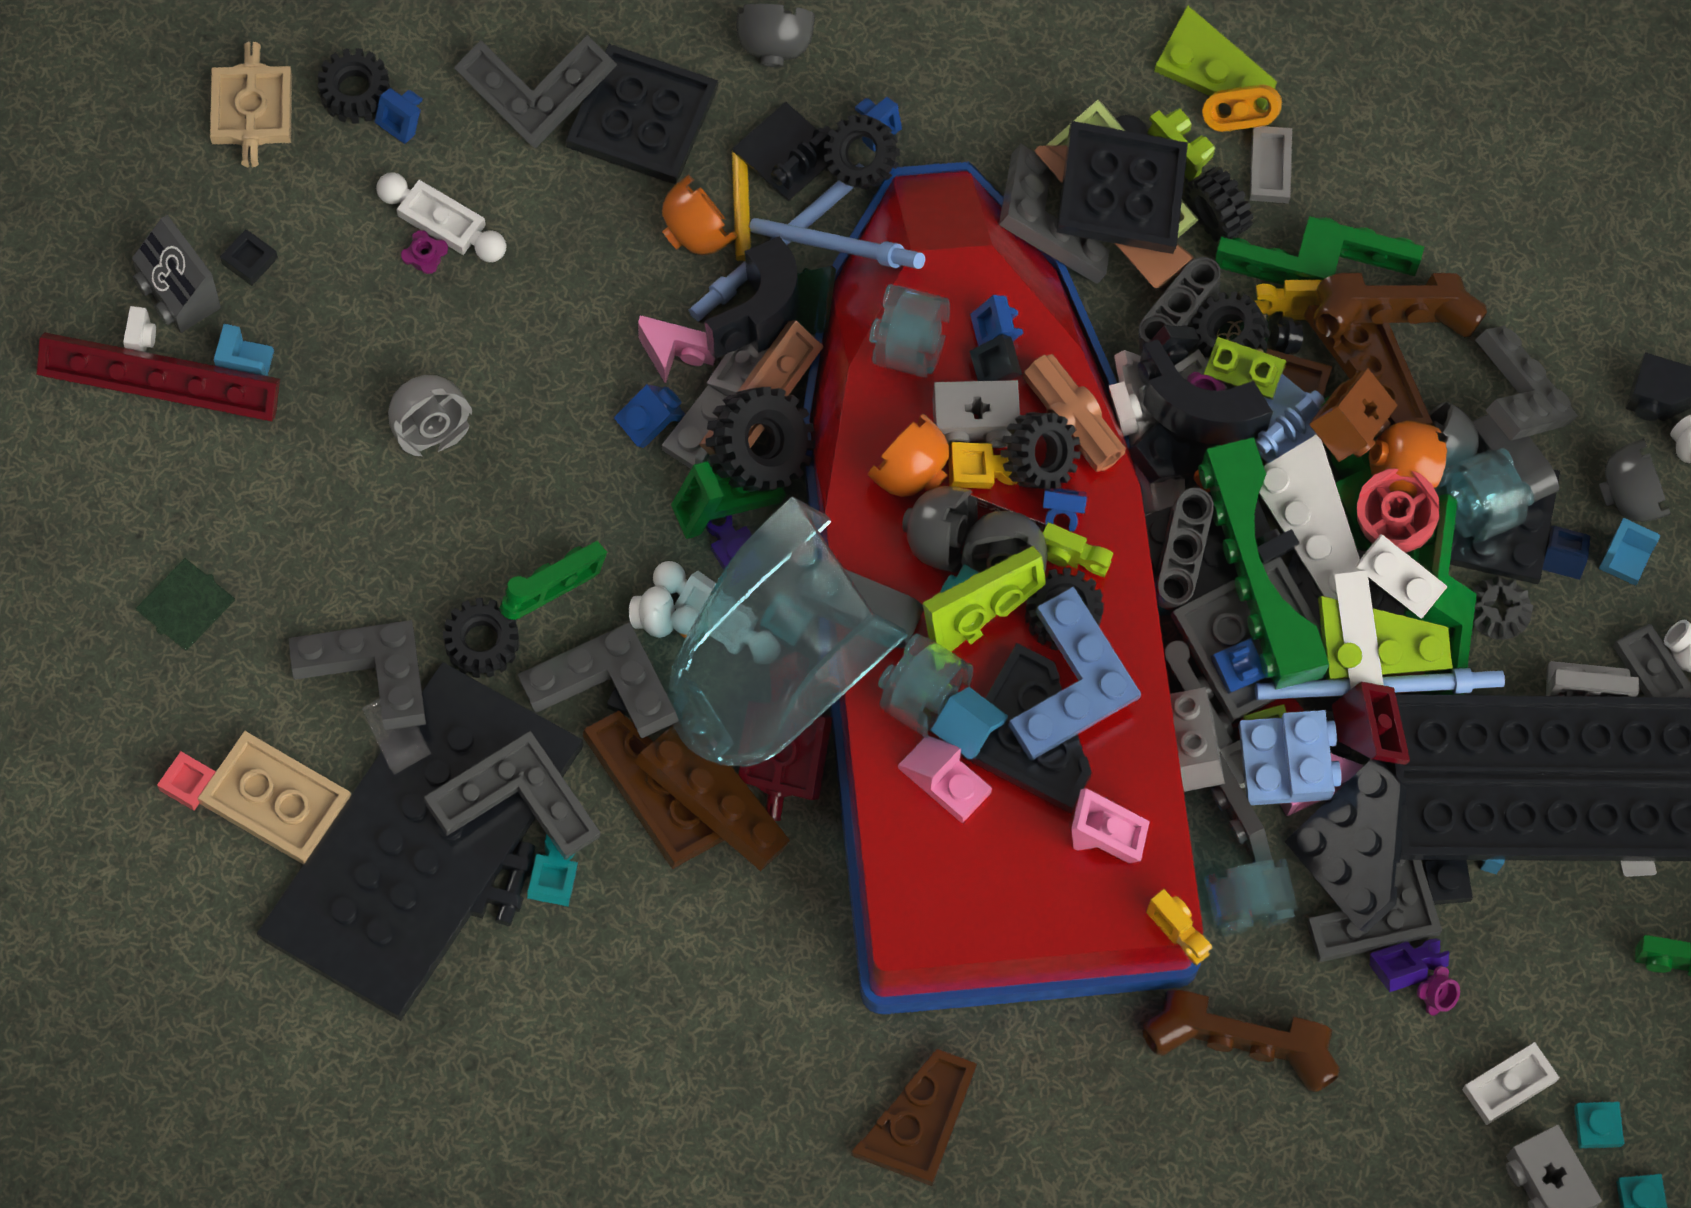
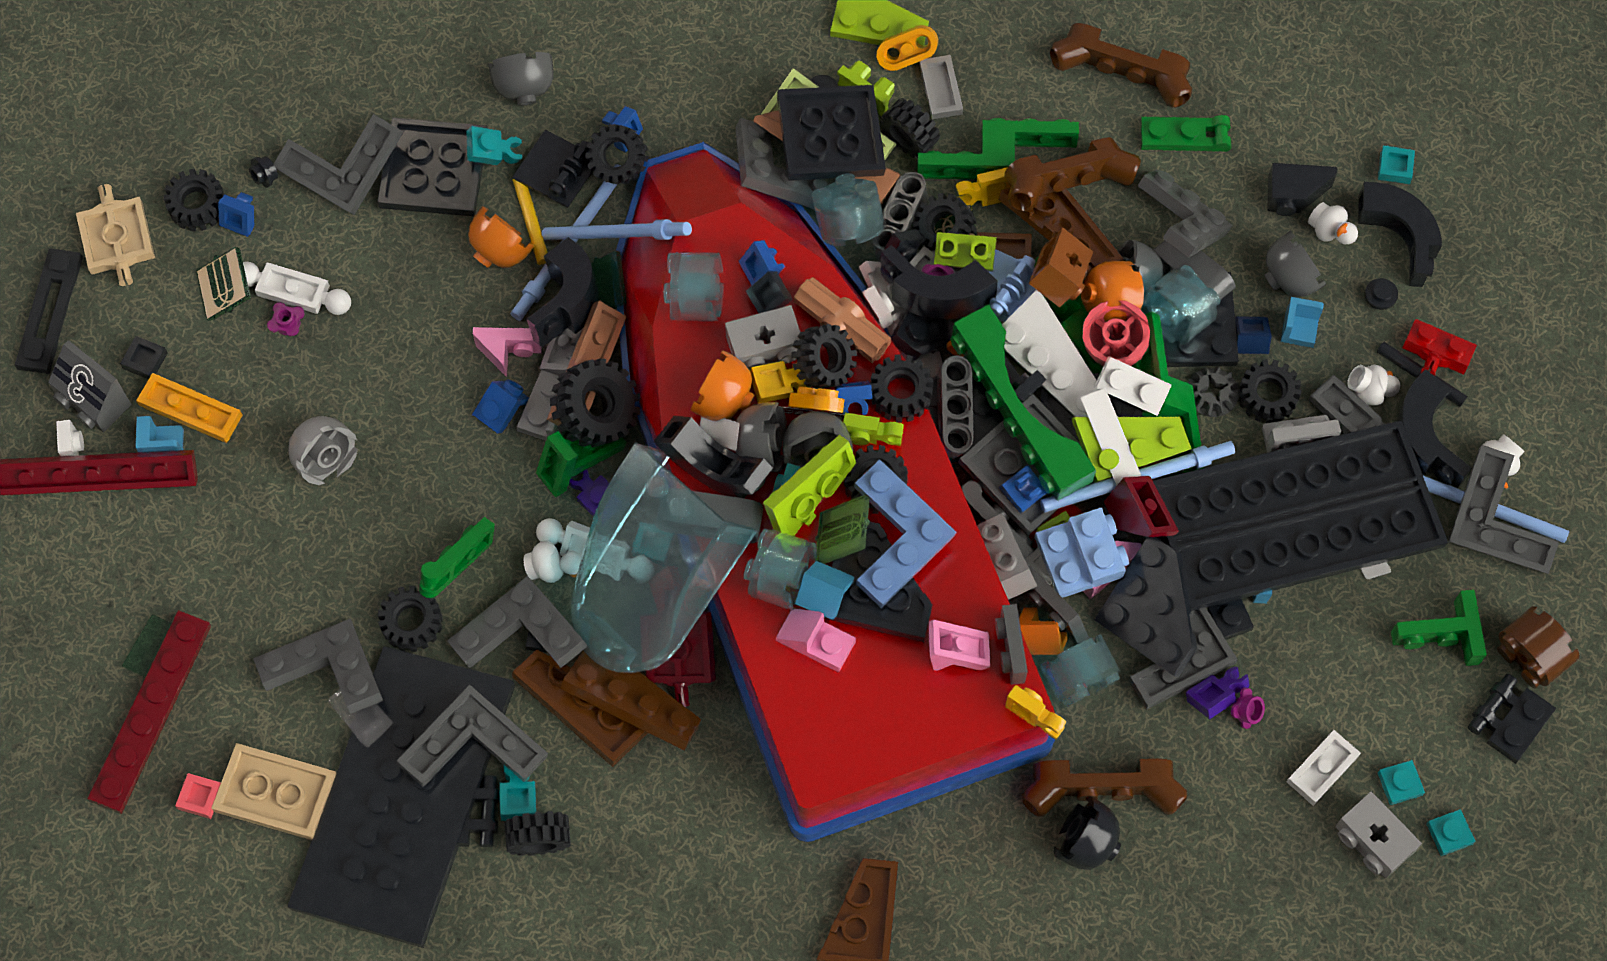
camera: 10 degrees left, 0 degrees up
black plate [1270,316,1303,354] -> none
none -> black container [15,248,83,374]
none -> dark red plate [87,610,211,814]
none -> light orange plate [136,373,243,443]
none -> piece [196,247,251,321]
none -> black plate [249,156,278,188]
none -> teal plate [466,126,523,165]
none -> black tyre [504,811,571,856]
none -> black arch [654,416,773,499]
none -> white sticker [700,417,739,451]
none -> light orange plate [788,387,845,413]
none -> clear light blue brick [812,173,884,246]
none -> clear green piece [815,495,870,564]
none -> black tyre [870,354,933,423]
none -> dark grey plate [995,604,1028,685]
none -> orange panel [1019,608,1068,655]
none -> reddish brown plate [1050,23,1192,108]
none -> black cylinder [1053,796,1121,870]
none -> green plate [1140,115,1231,152]
none -> black tyre [1238,359,1302,423]

